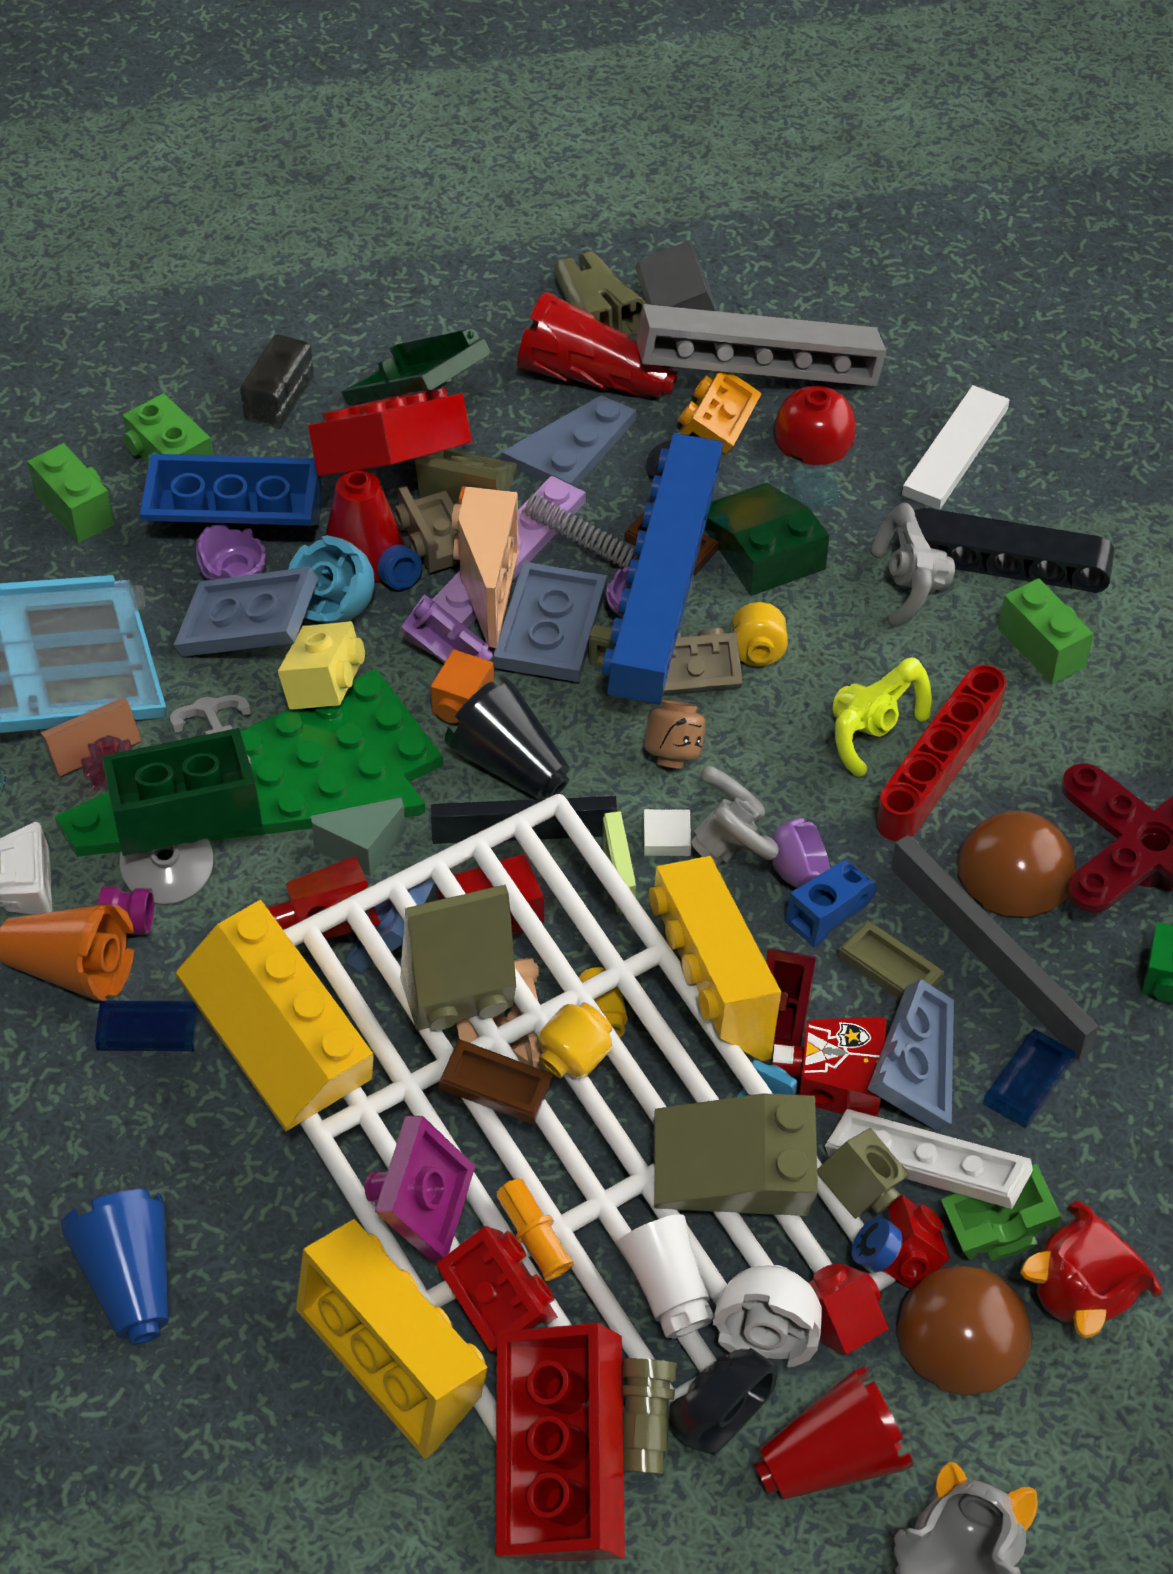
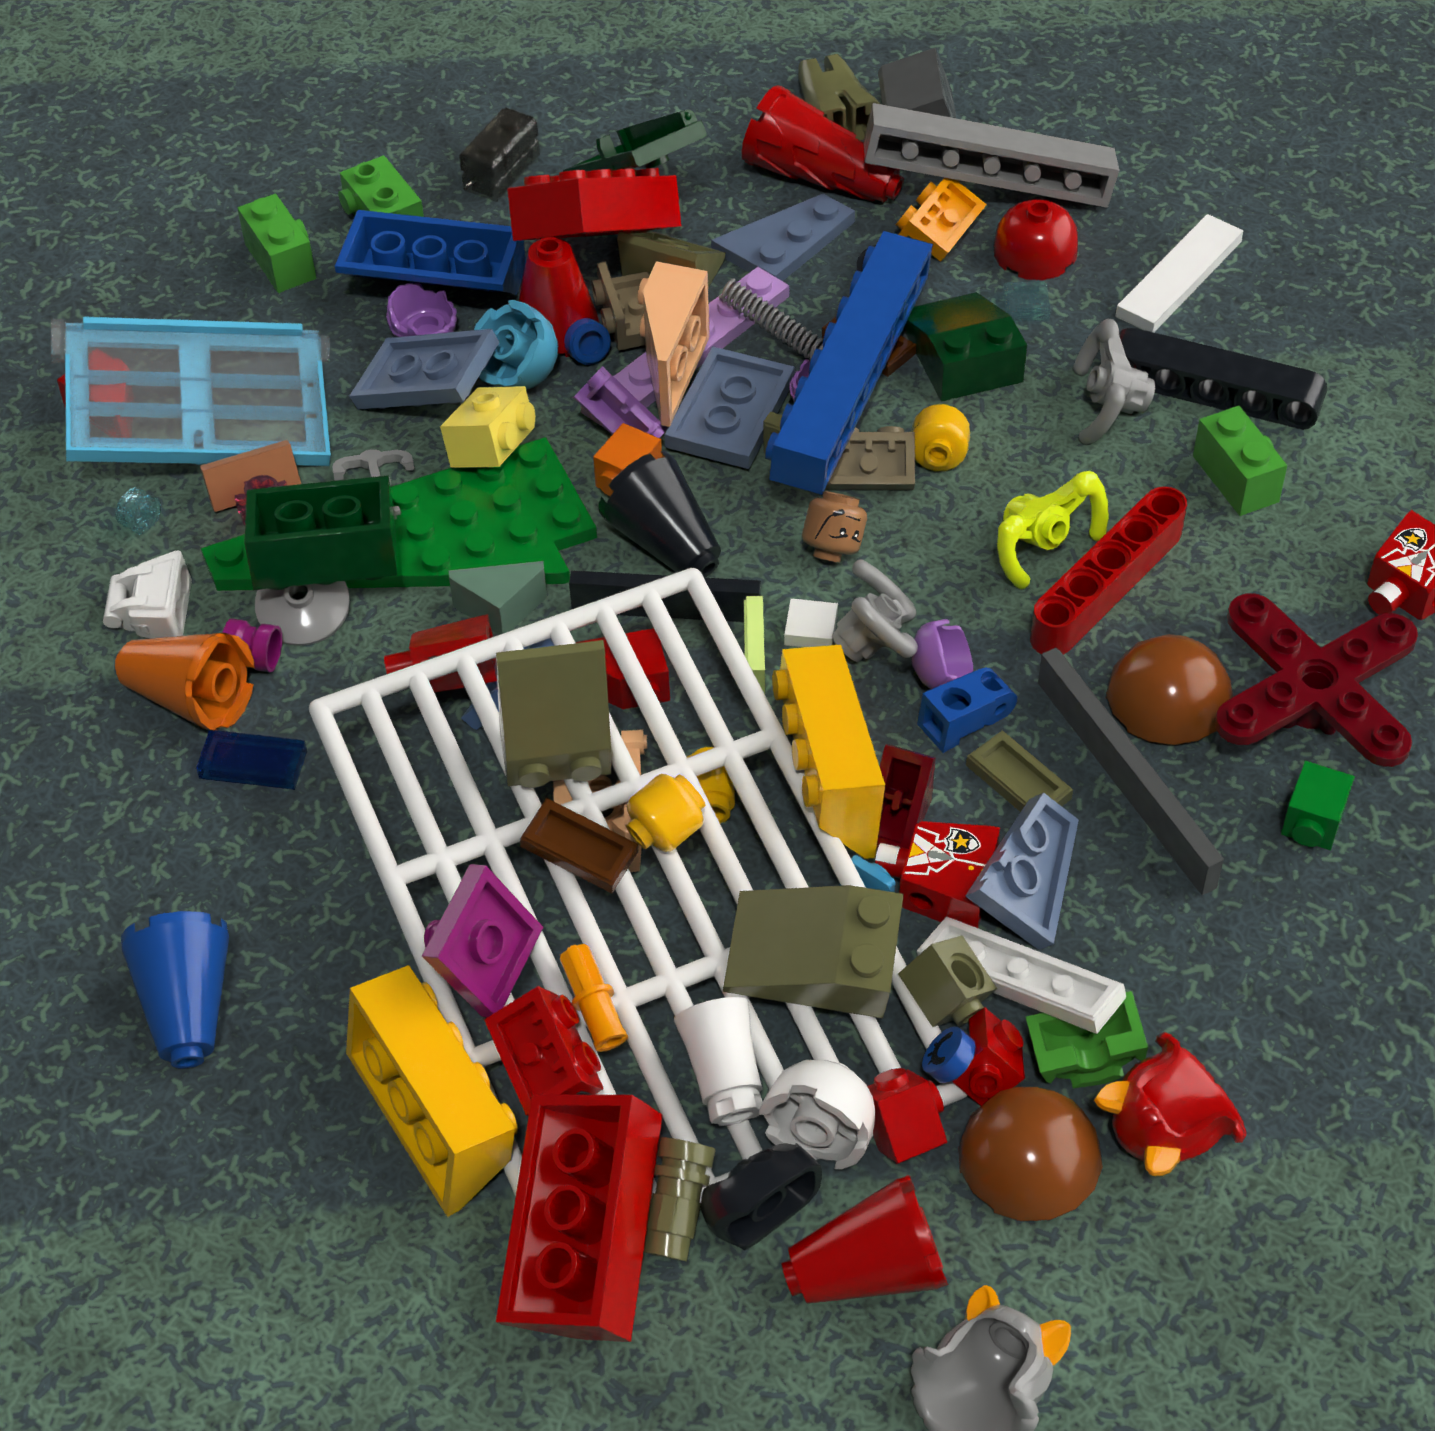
camera: 10 degrees right, 0 degrees up
yellow slope [175,899,374,1132] -> none
clear blue tile [983,1028,1076,1129] -> none

